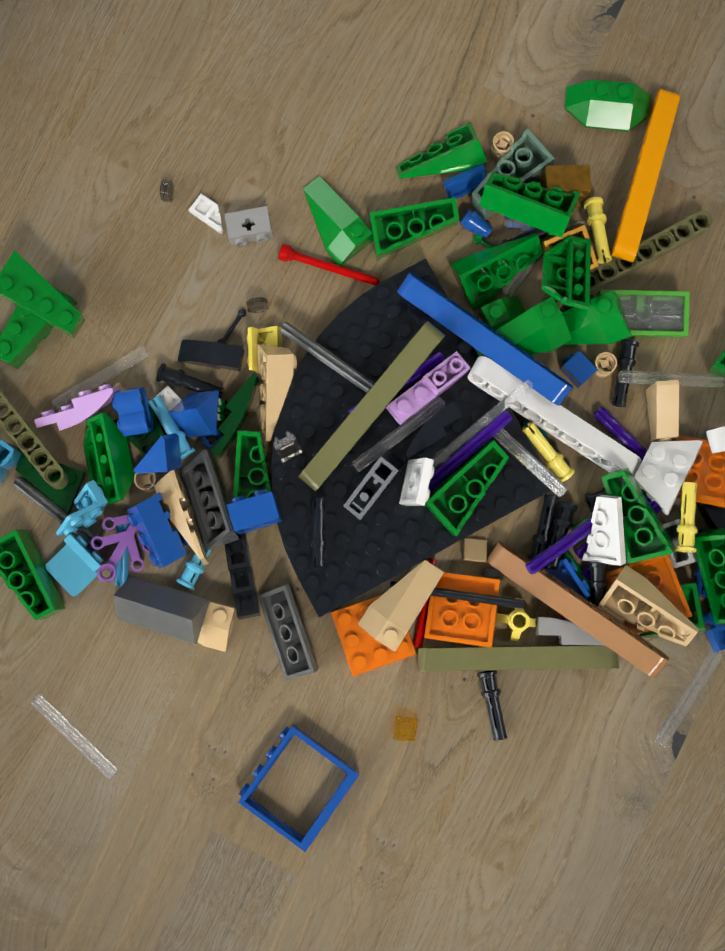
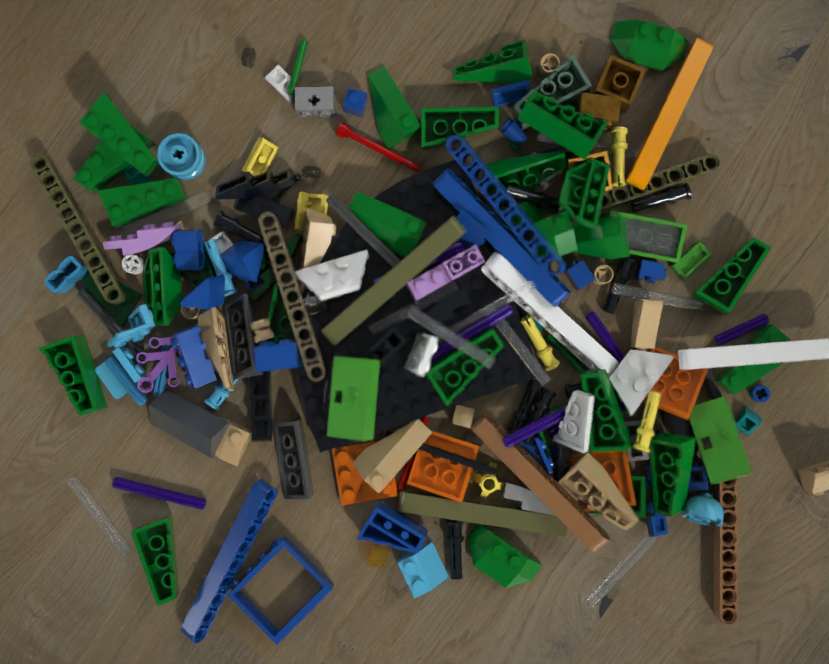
camera: 10 degrees right, 5 degrees up
none -> green wedge [98,178,189,229]
none -> dark azure axle [105,357,148,406]
none -> dark purple axle [112,477,207,510]
none -> white wheel [122,254,145,274]
none -> teal slope [123,165,152,185]
none -> green wedge [131,515,179,606]
none -> medium azure wheel [157,133,206,181]
none -> blue beam [181,479,278,643]
none -> black slope [215,168,294,200]
none -> light yellow slope [242,138,279,177]
none -> tan wheel [250,318,275,343]
none -> dark tan beam [259,212,327,381]
none -> green bar [287,39,308,95]
none -> white wing [295,250,369,301]
none -> bright green brick [327,356,380,441]
none -> blue brick [343,88,368,117]
none -> green wedge [348,191,427,258]
none -> blue wedge [357,501,428,554]
none -> medium azure slope [398,542,449,599]
none -> clear axle [407,307,495,368]
none -> blue beam [446,135,566,275]
none -> blue piece [457,210,490,248]
none -> green wedge [468,524,542,588]
none -> black pin [505,184,560,210]
none -> green bar [546,333,586,375]
none -> pearl gold brick [593,55,646,111]
none -> black pin [631,183,692,213]
none -> blue brick [634,259,666,283]
none -> bright green tile [670,241,712,281]

